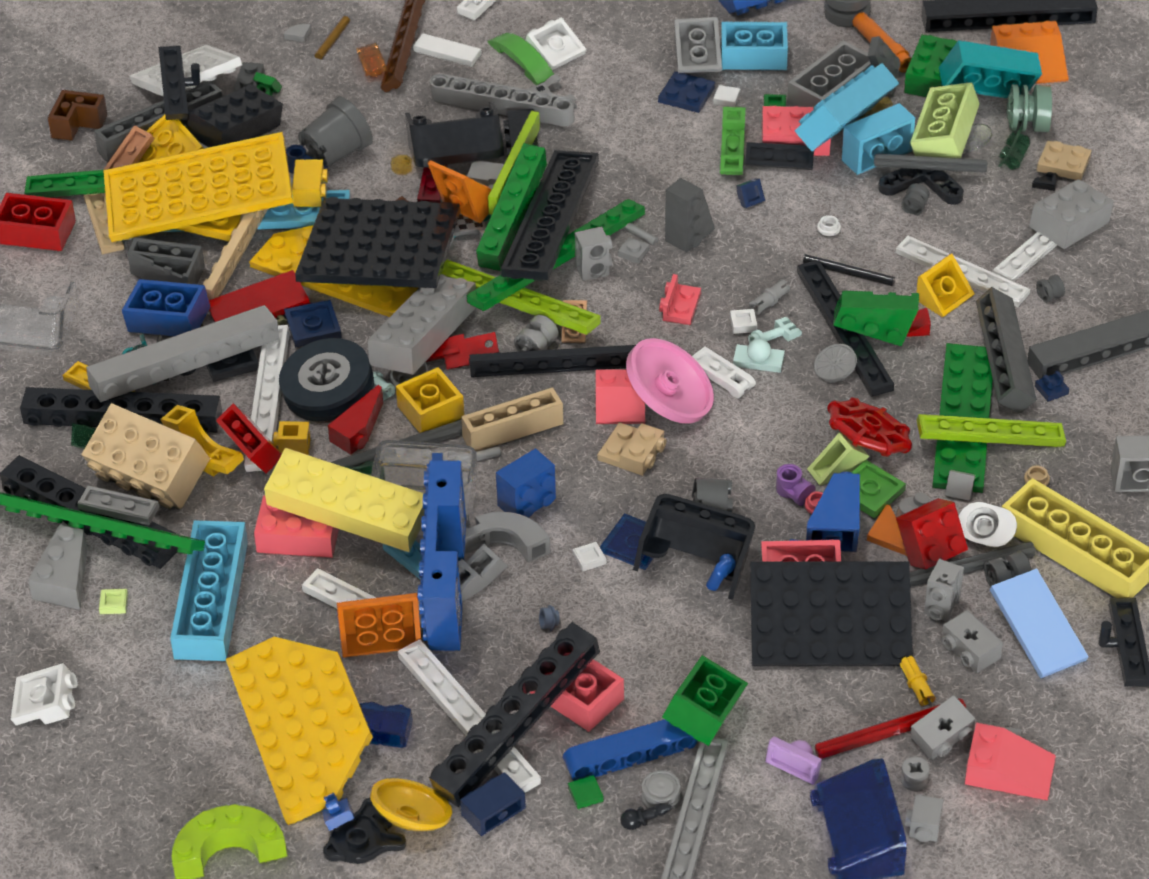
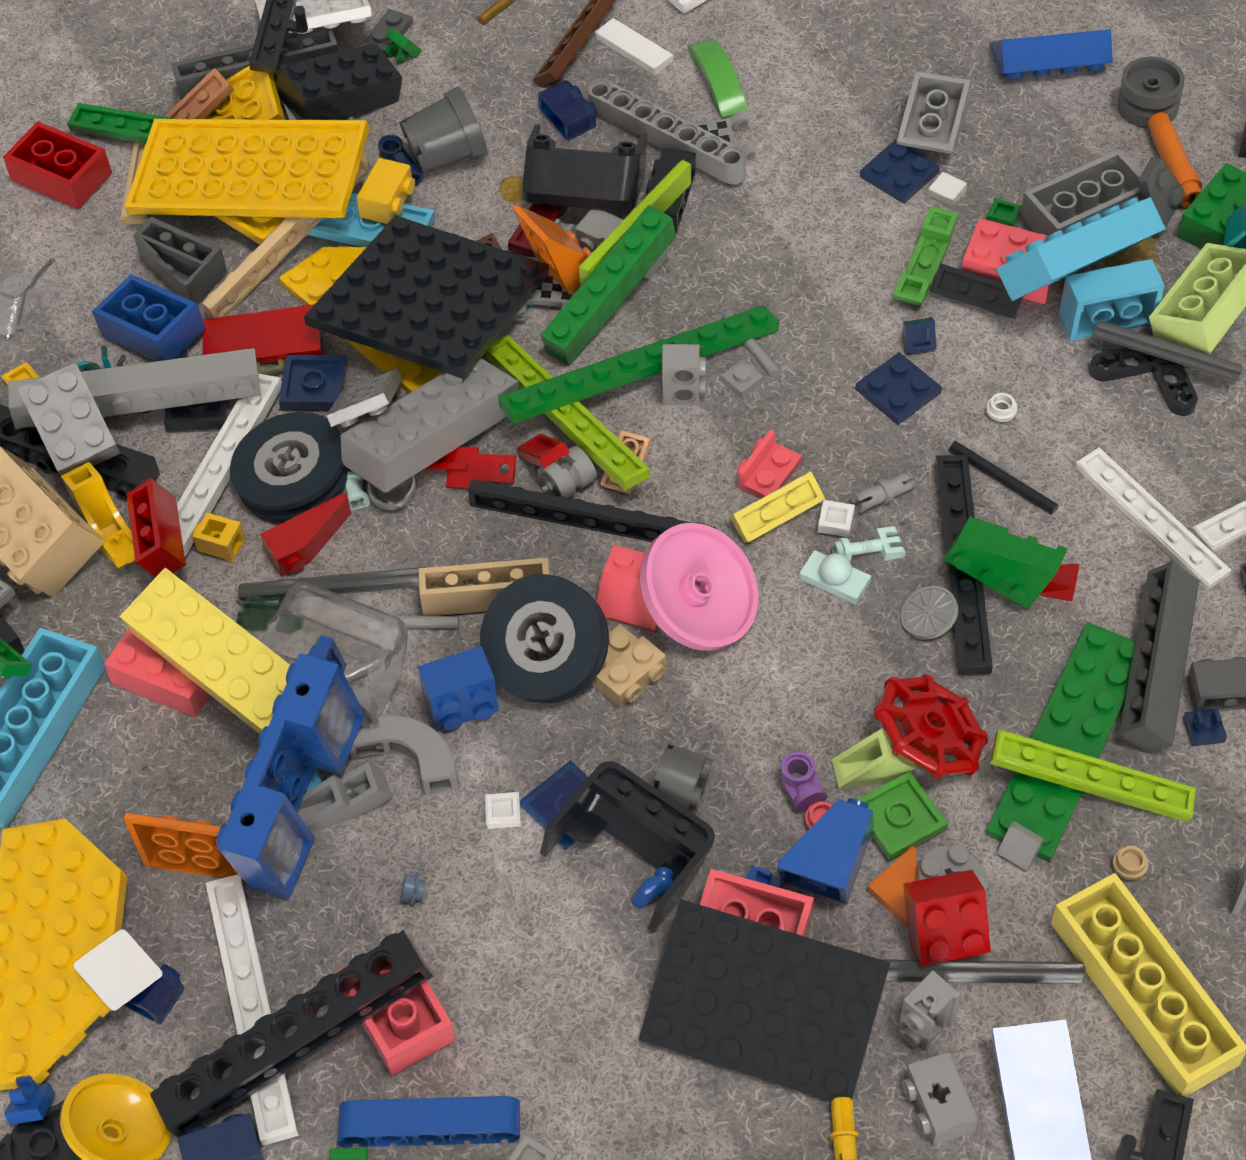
camera: 20 degrees right, 10 degrees up
reddish brown brick [48,90,108,141] -> none
white plate [302,568,376,609] -> none
clear orange slope [356,43,387,77] -> none
yellow brick [396,367,464,433] -> none
black plate [501,150,599,281] -> none
white plate [526,17,587,70] -> none
green brick [662,655,748,746] -> none
dark grey wedge [665,178,715,253] -> none
white plate [692,347,756,399] -> none
medium azure brick [721,22,788,70] -> none
dark grey wheel [901,183,930,215] -> none
yellow slope [916,254,975,317] -> none
white piece [959,502,1017,547] -> none
dark grey wheel [984,551,1032,587] -> none
none -> light grey brick [17,362,120,476]
none -> white sticker [73,930,162,1011]
none -> light grey plate [326,368,403,428]
none -> black wheel [480,574,609,703]
none -> red tile [516,434,570,468]
none -> clear blue brick [538,80,597,140]
none -> light yellow plate [729,472,825,543]
none -> dark blue plate [855,352,942,425]

